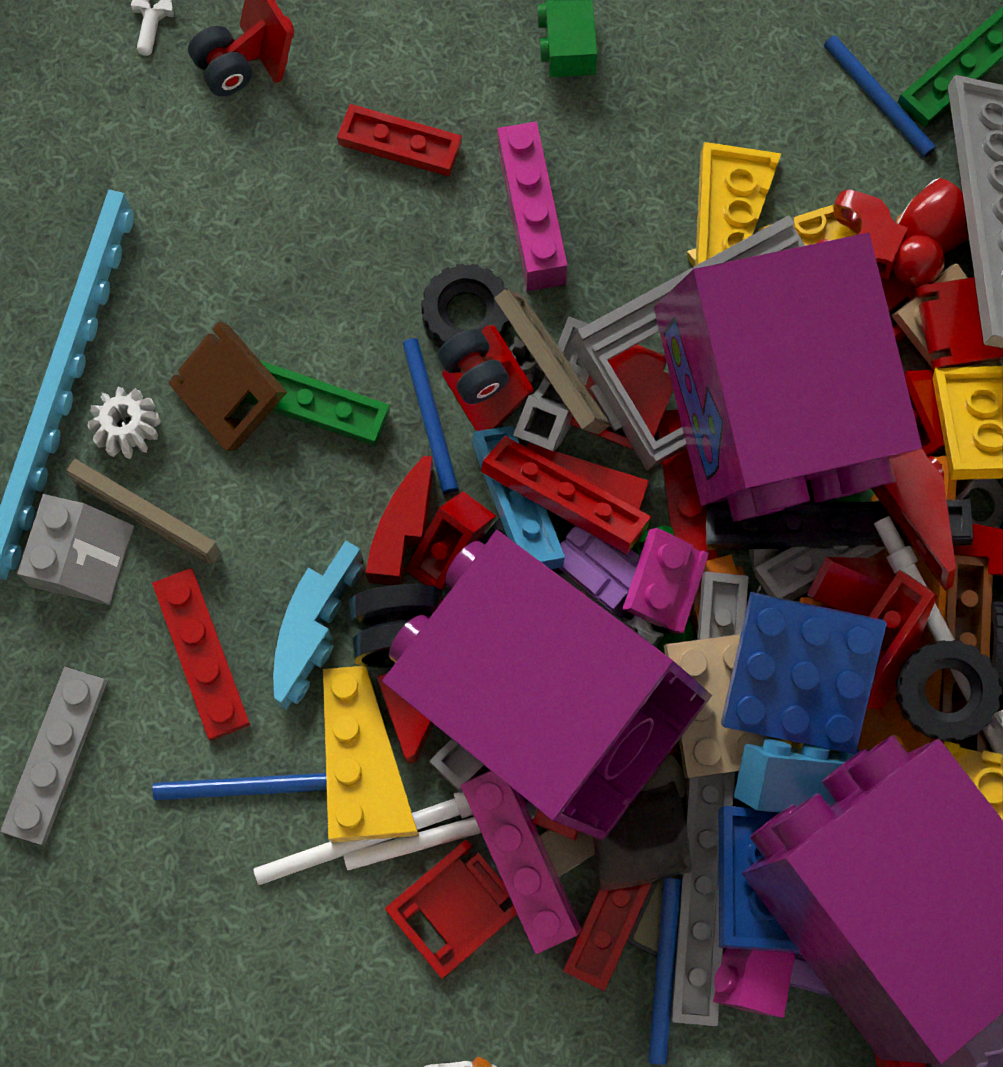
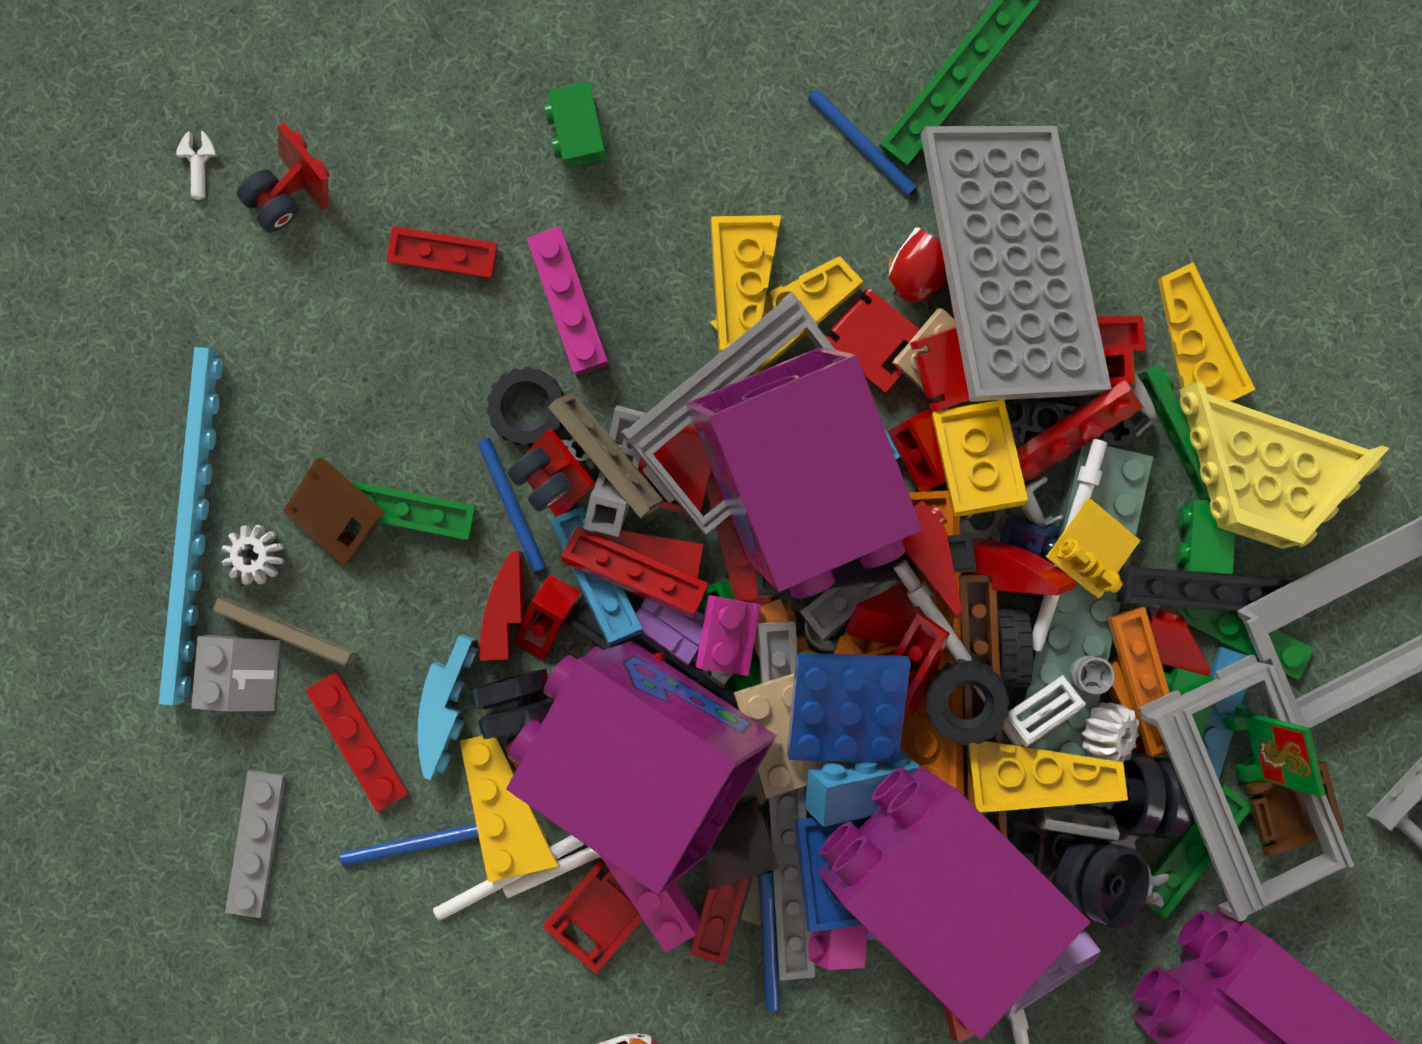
camera: 10 degrees left, 15 degrees up
red piece [817,190,945,287] -> none

